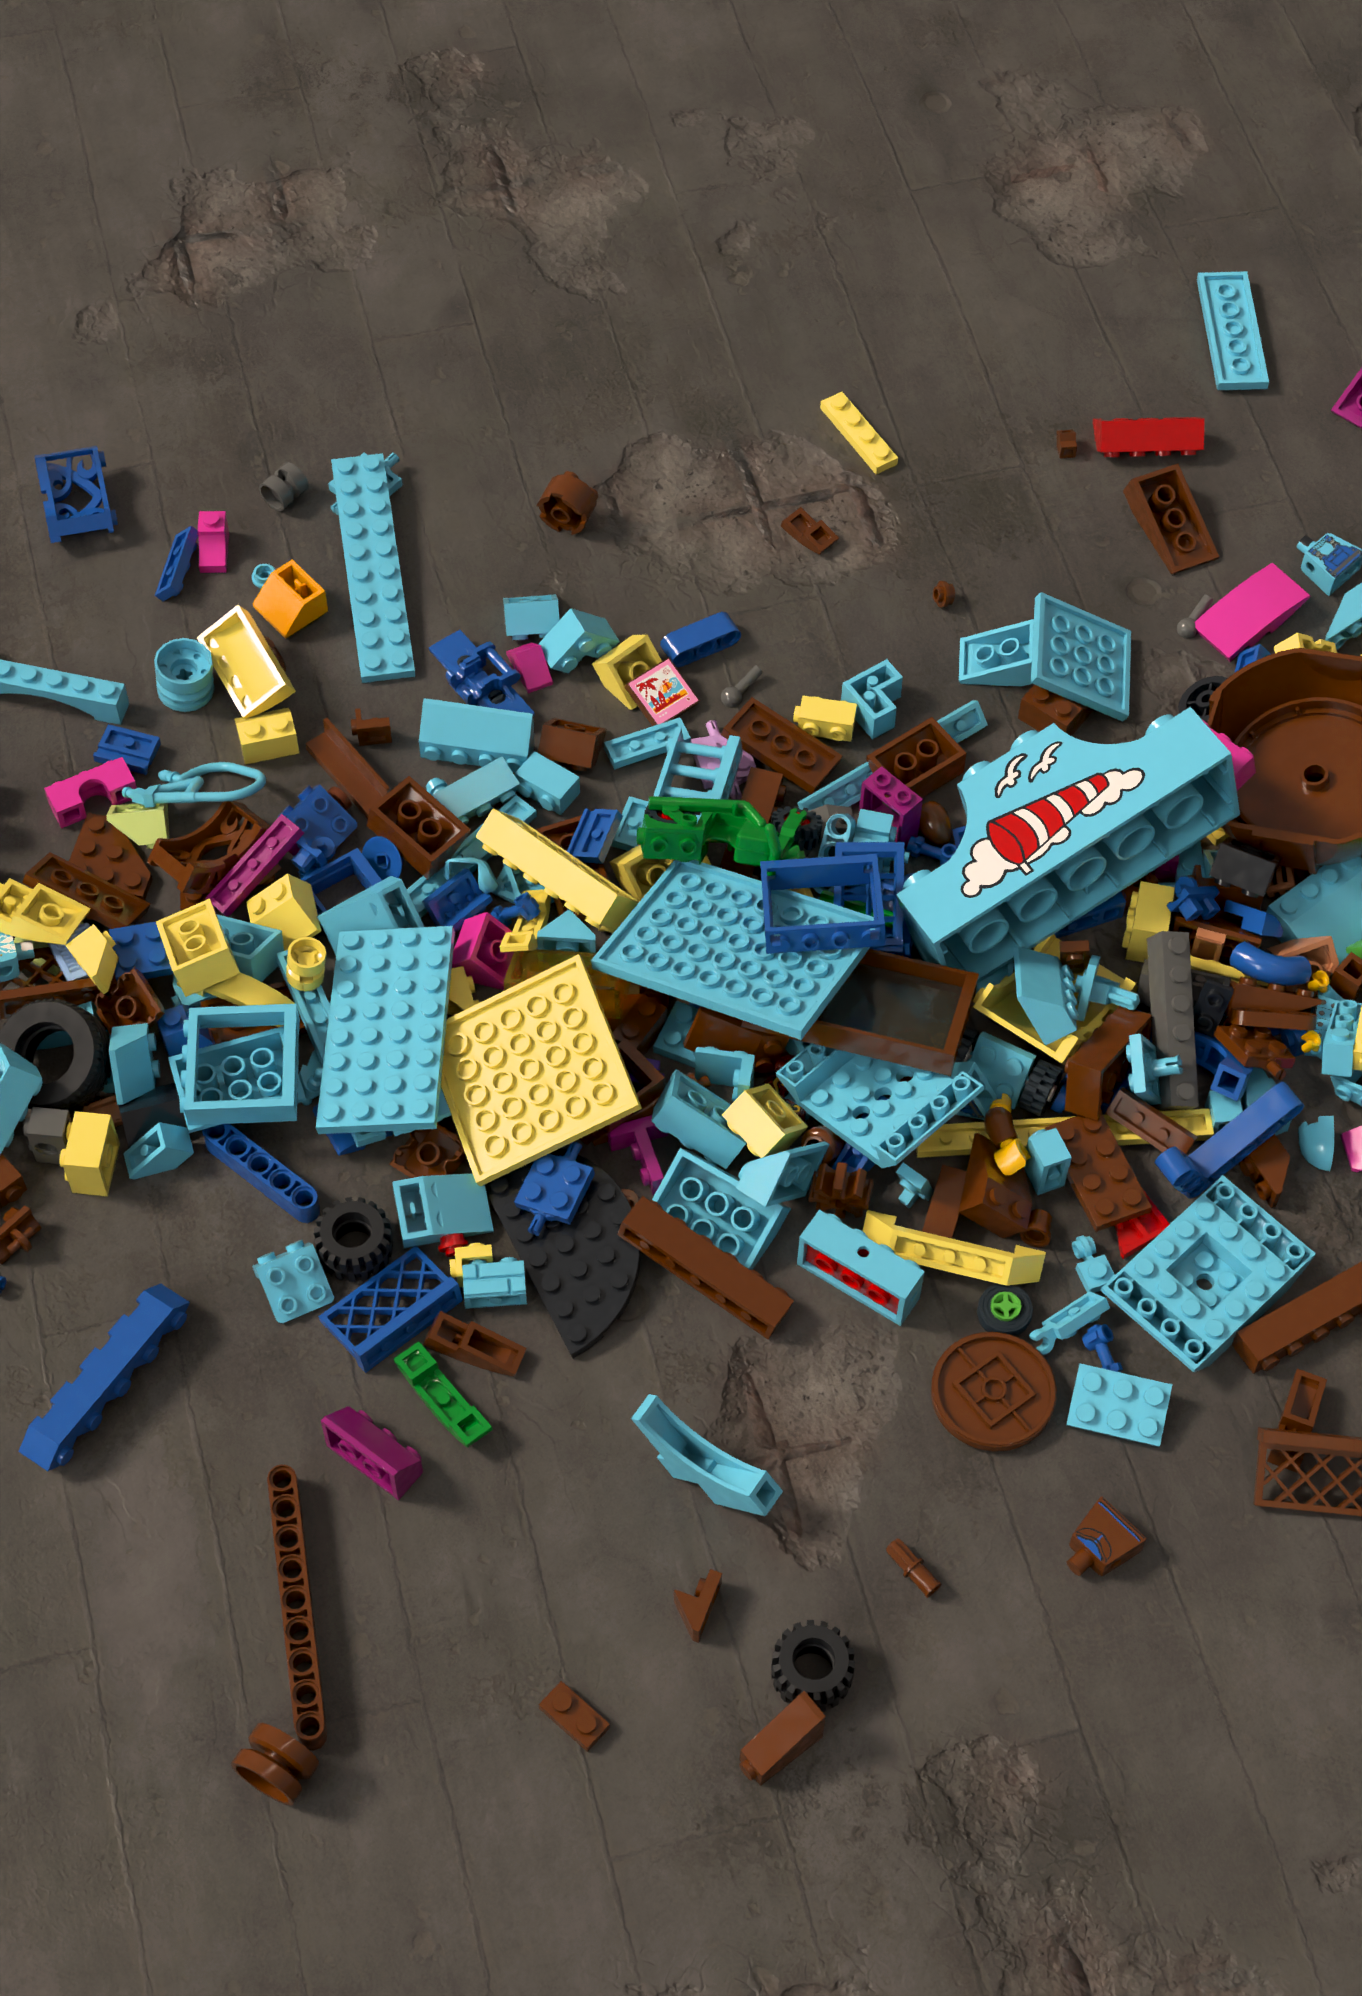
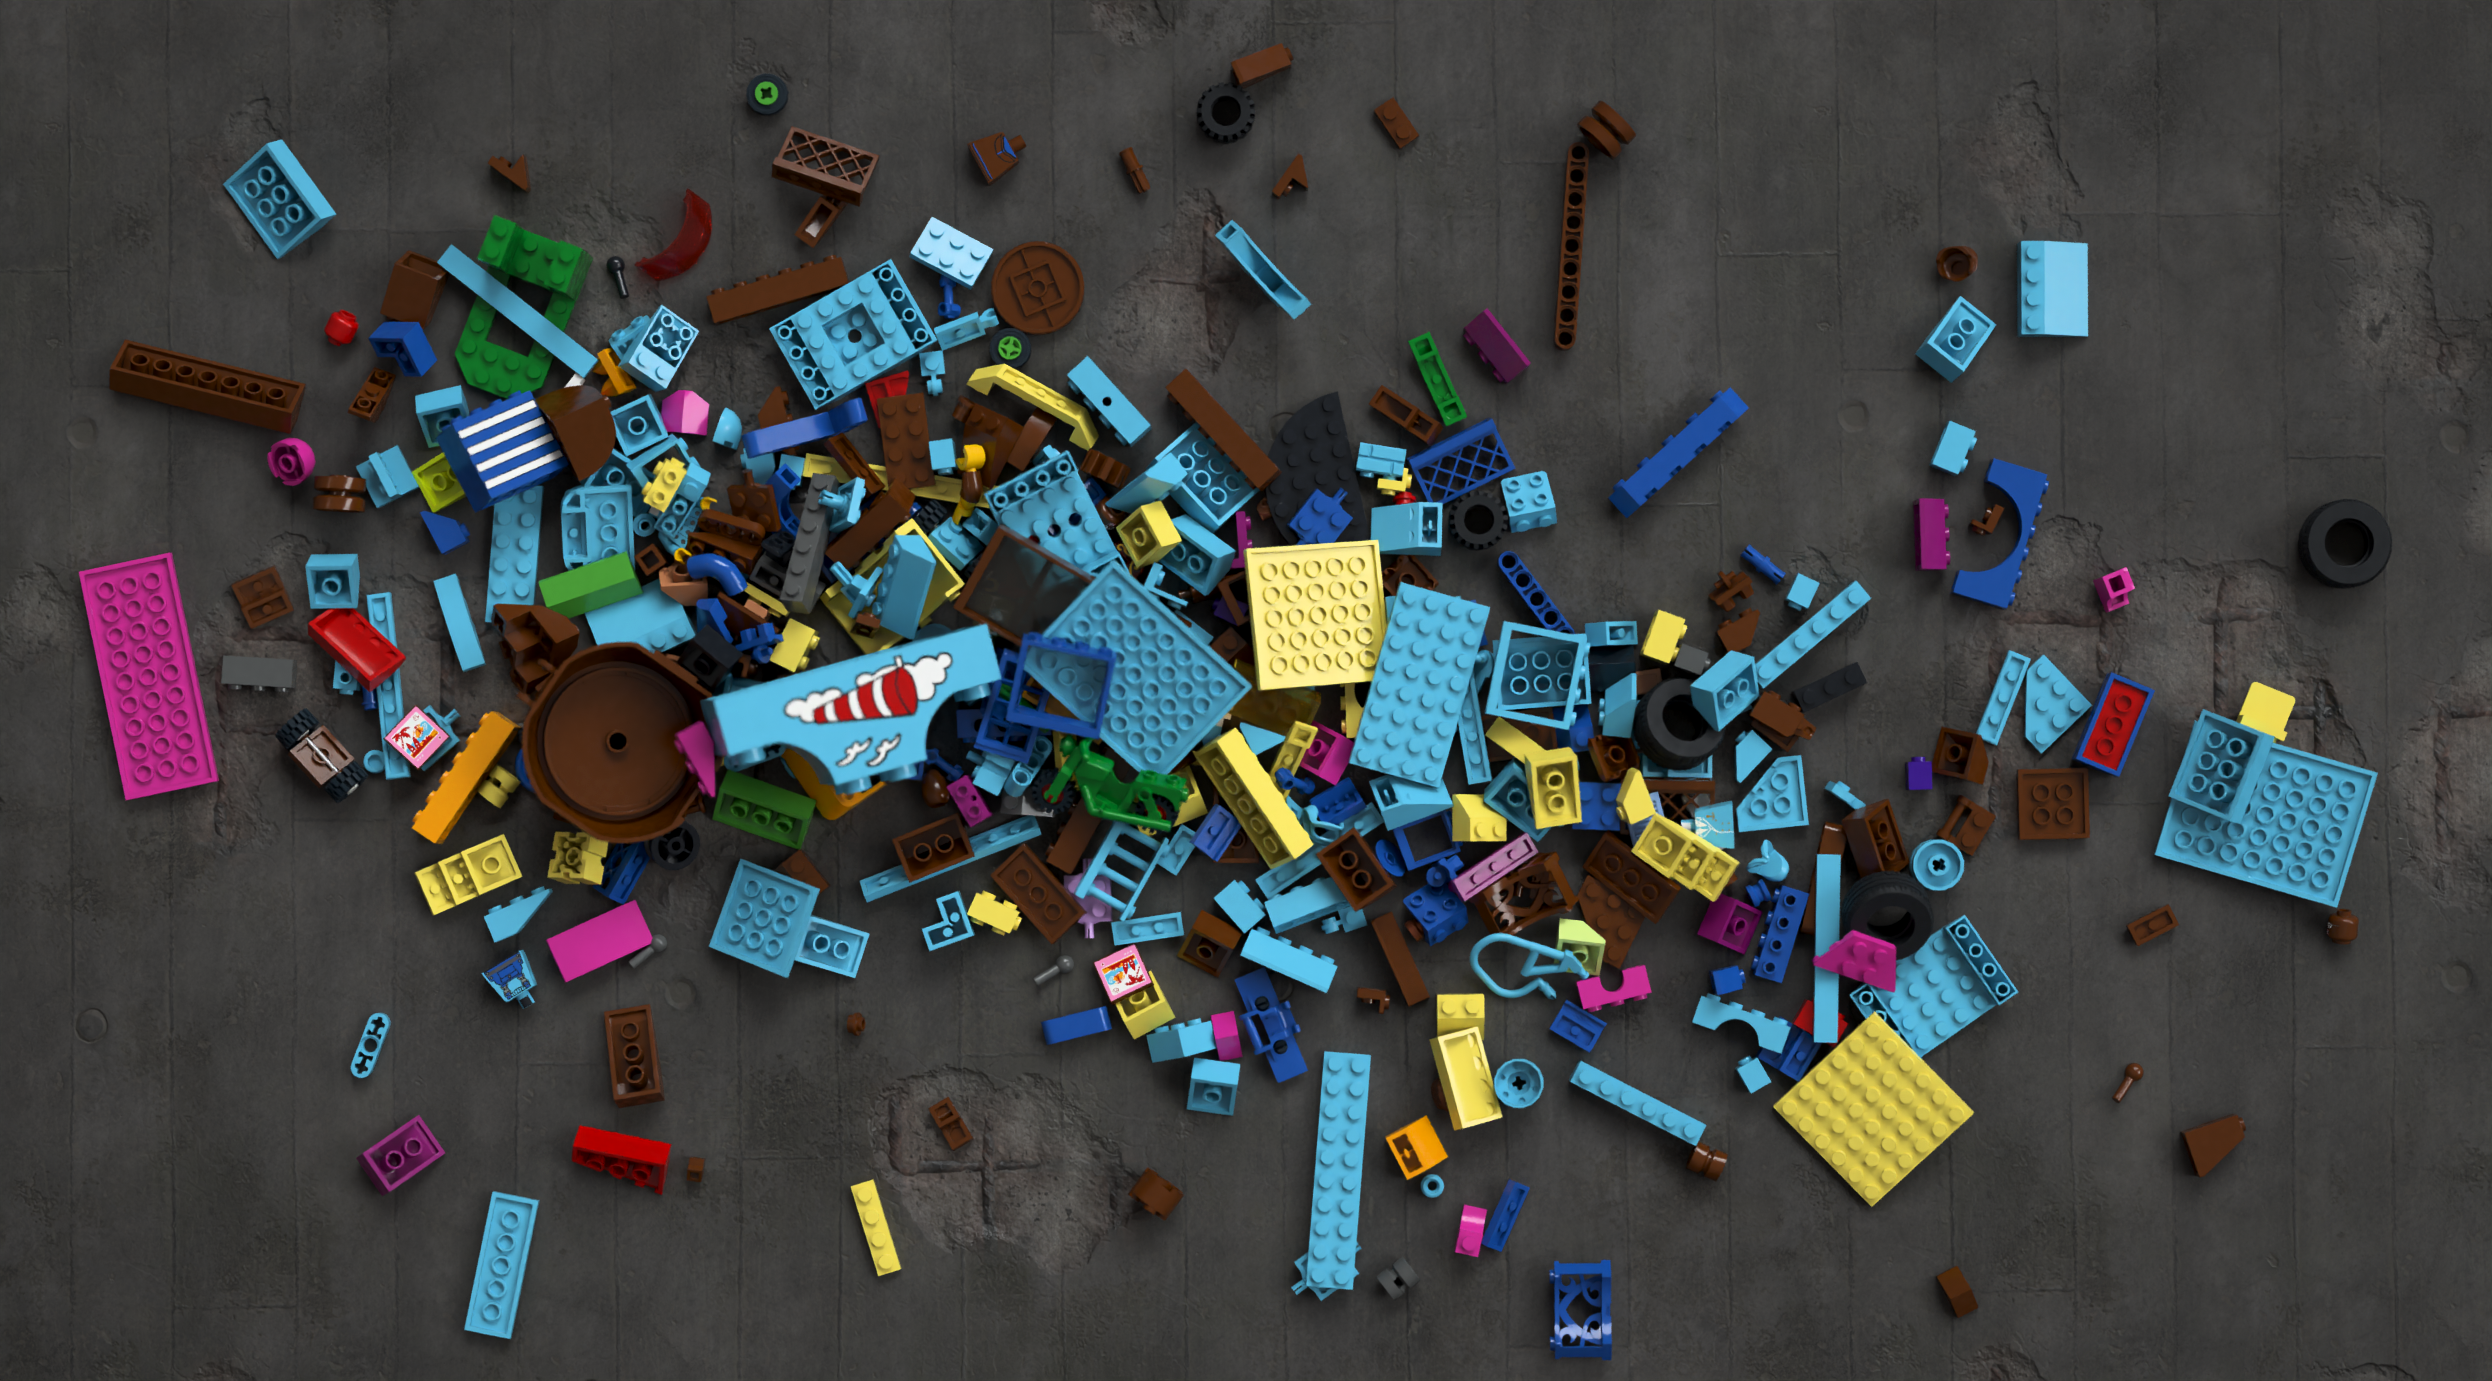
camera: 165 degrees left, 30 degrees up
light yellow wheel [286,937,326,991] -> none

